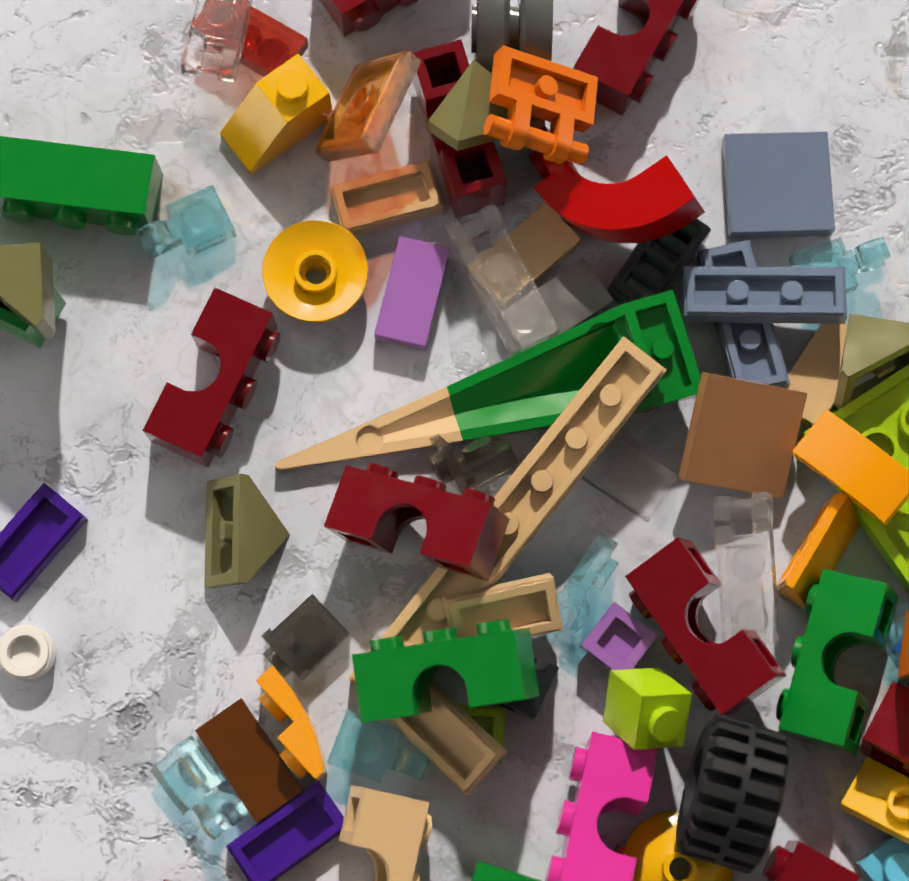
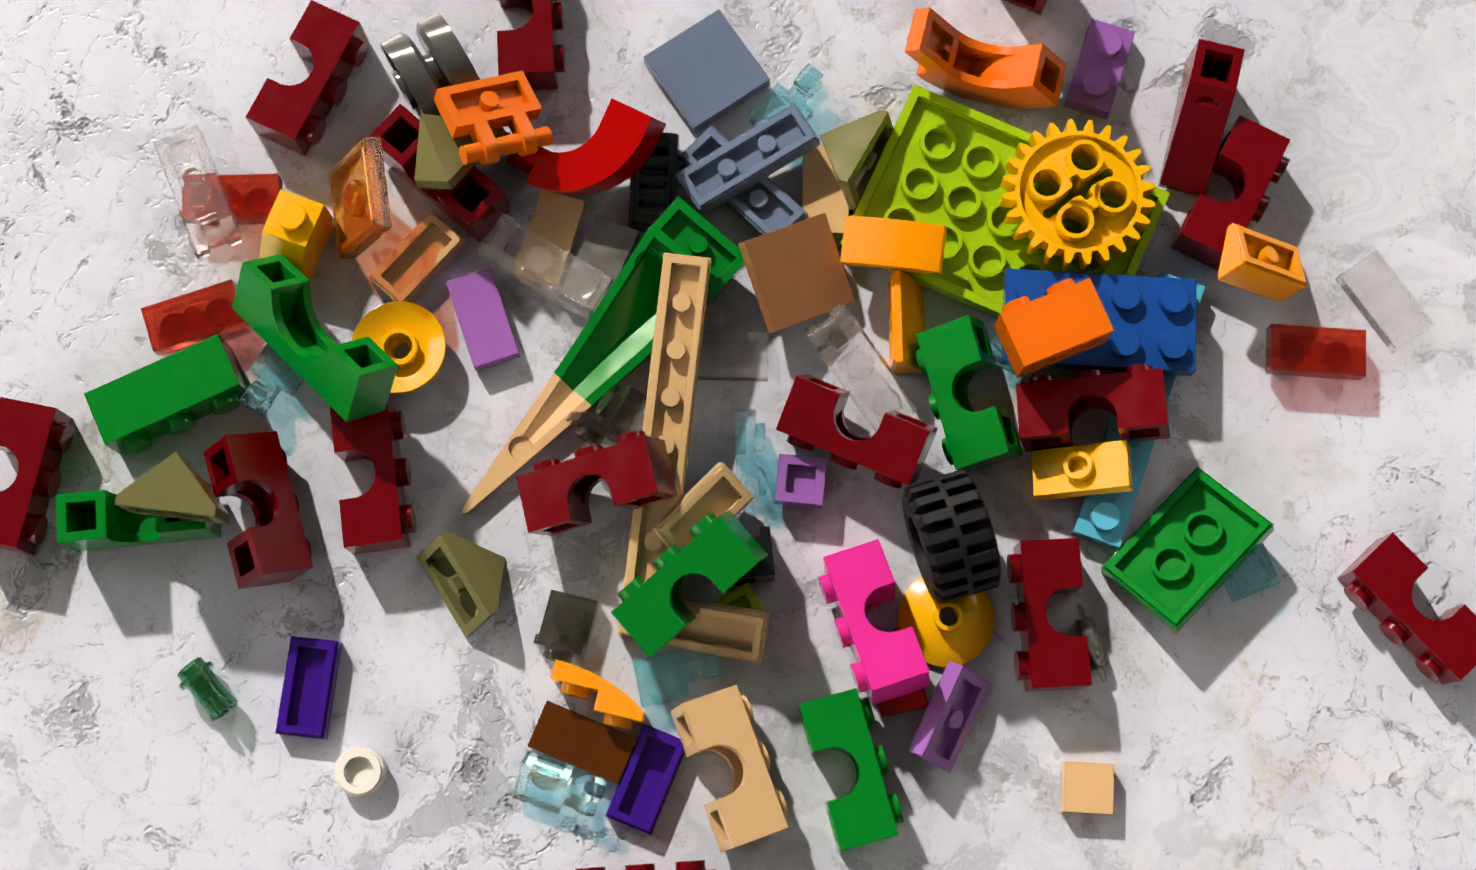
camera: 30 degrees left, 0 degrees up
lime brick [603,668,692,750] -> none
none -> clear red plate [141,279,249,356]
none -> dark red arch [203,431,313,589]
none -> green arch [232,254,398,422]

